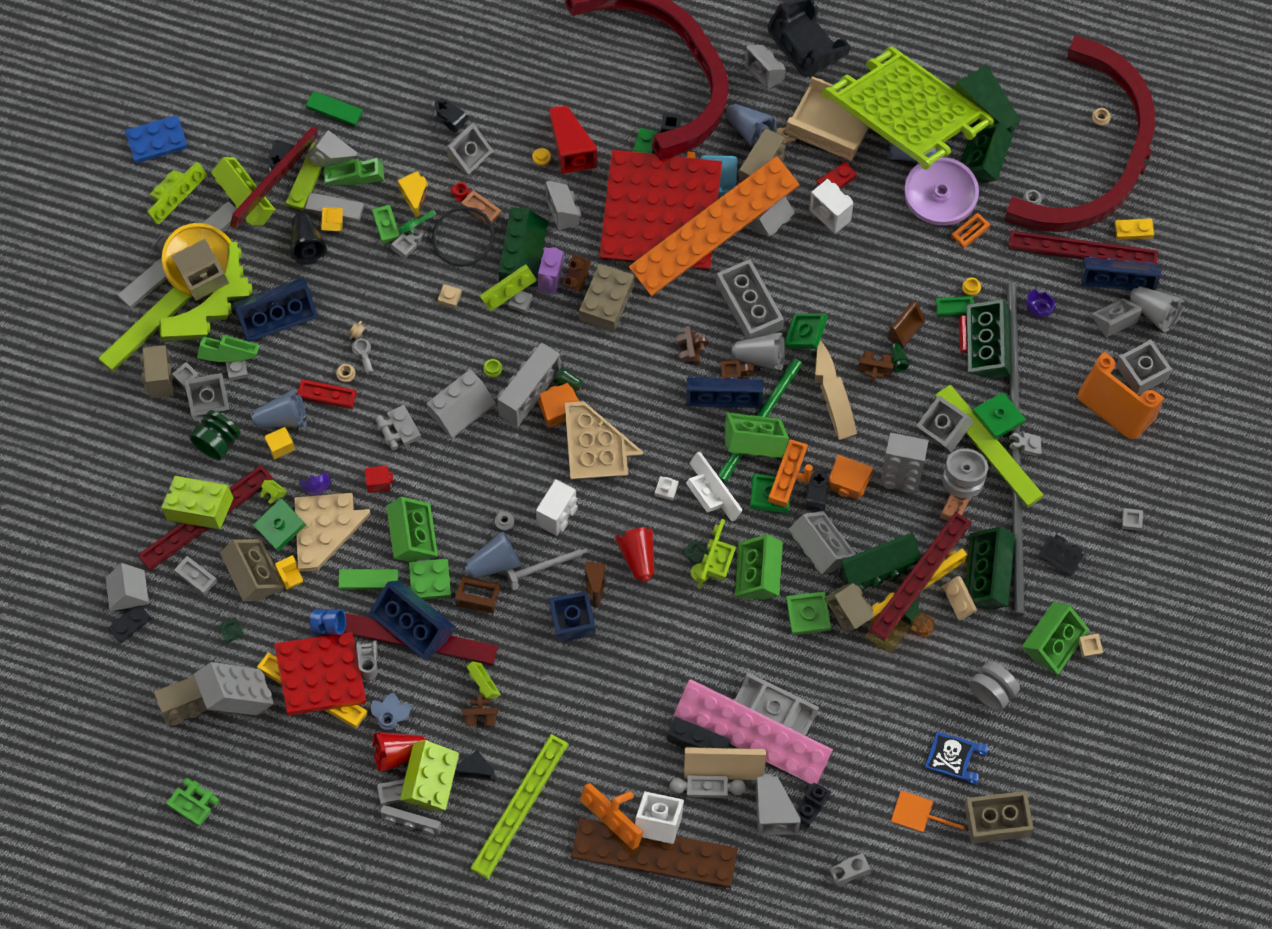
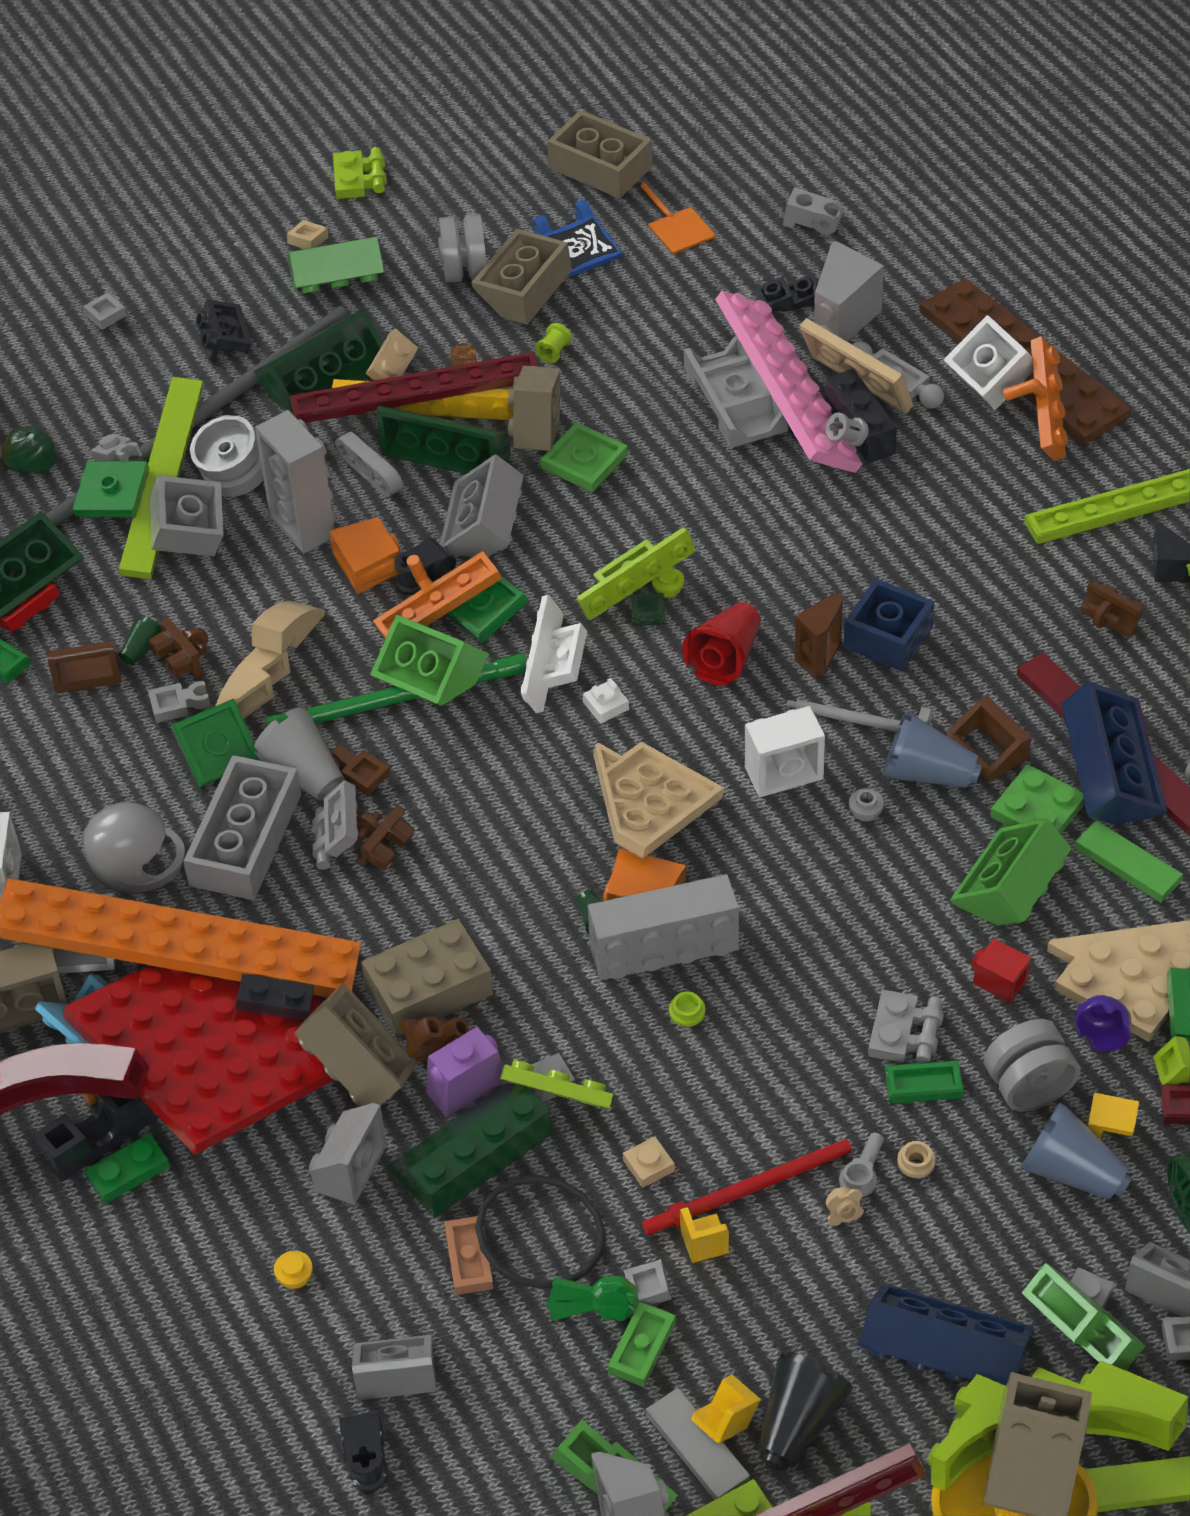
camera: 135 degrees left, 15 degrees down
red tile [297,379,357,410] -> none
yellow slope [398,171,428,217] -> none
light grey slope [426,369,496,439] -> none
red plate [450,182,472,202] -> none
lime plate [466,662,501,699] -> none
red slope [549,106,597,174] -> none
dark blue slope [686,376,763,408] -> none
bright green slope [735,534,783,600] -> none
none -> dark green hair [1,427,56,473]
none -> light grey piece [84,802,185,894]
none -> light grey plate [148,681,211,723]
none -> black plate [235,974,314,1021]
none -> dark tan slope [294,983,418,1107]
none -> light grey plate [312,781,358,870]
none -> lime plate [333,147,387,199]
none -> light grey beam [335,432,403,497]
none -> dark tan slope [471,229,572,325]
none -> lime bush [535,323,572,363]
none -> red bar [641,1139,852,1236]
none -> yellow panel [680,1207,729,1263]
none -> light grey bush [826,413,868,446]
none -> green tile [884,1060,964,1104]
none -> light grey wheel [983,1019,1081,1112]

